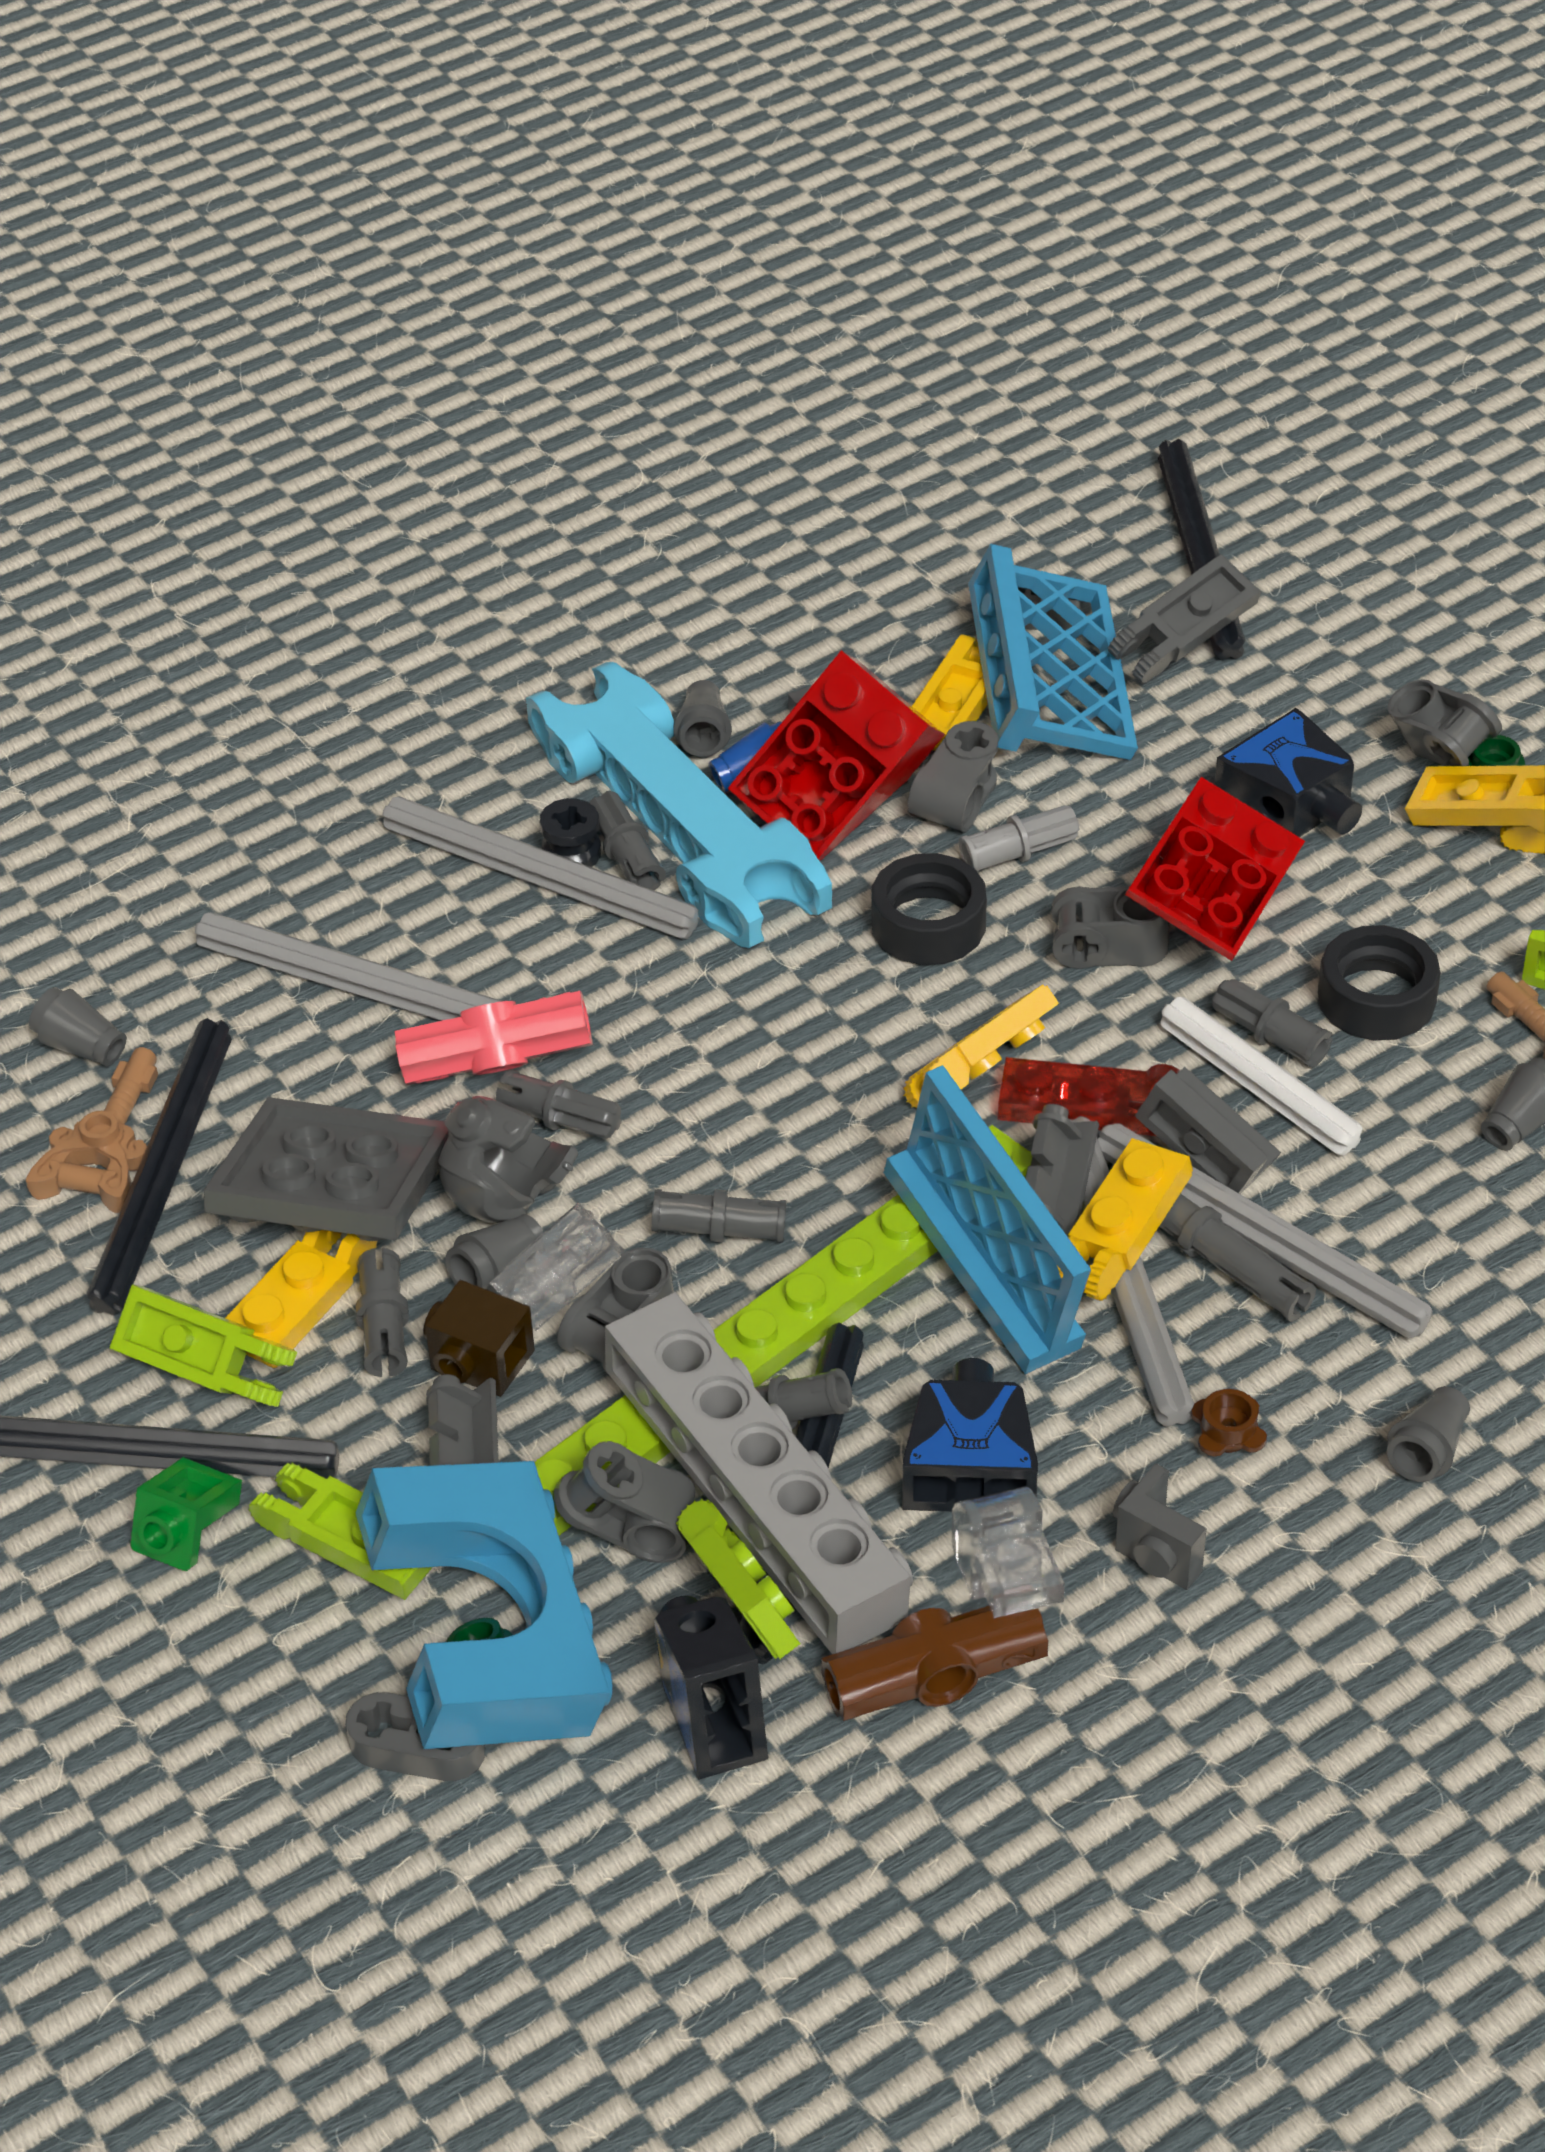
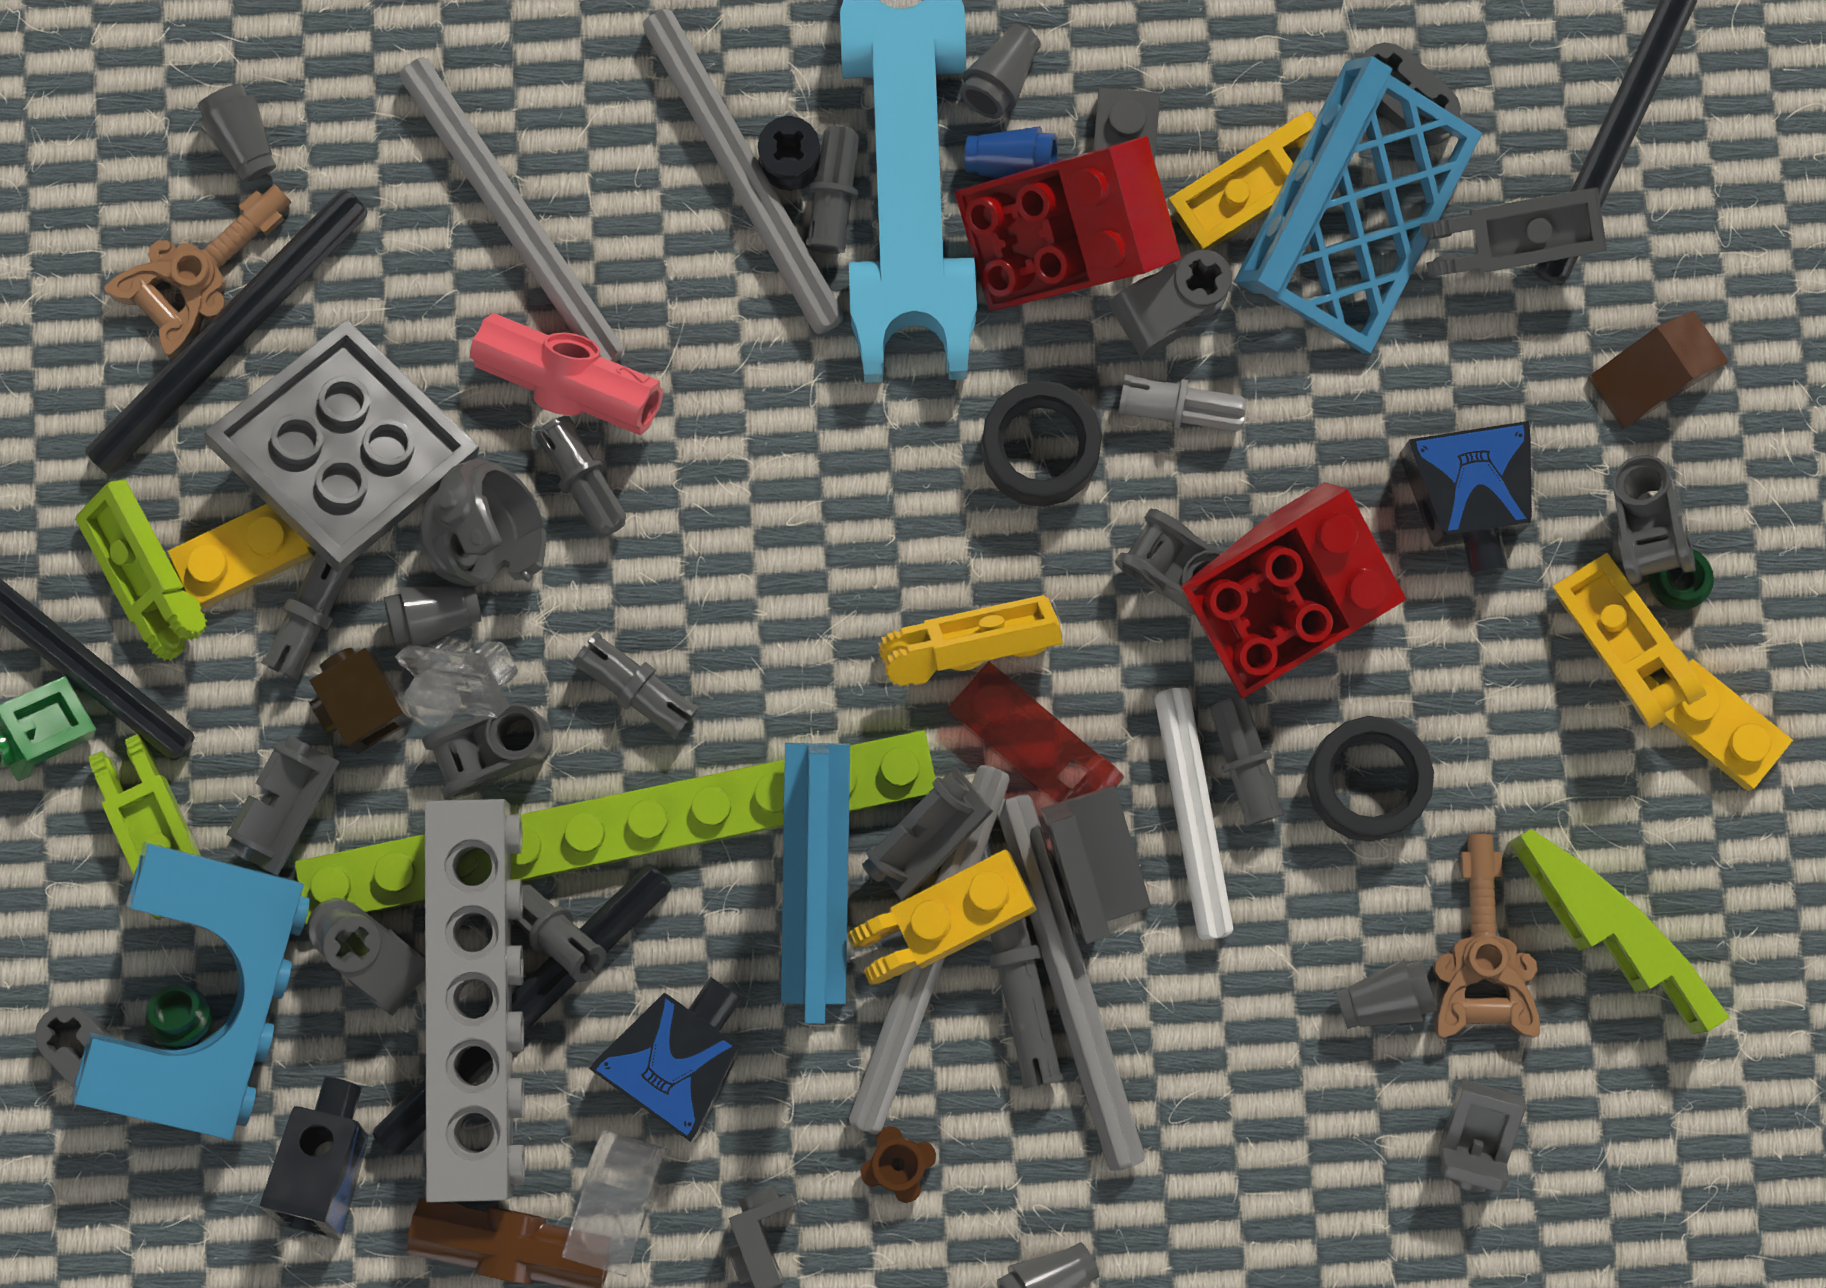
camera: 30 degrees right, 35 degrees up
lime hinge [676,1499,801,1659] -> none
none -> reddish brown slope [1588,310,1729,429]

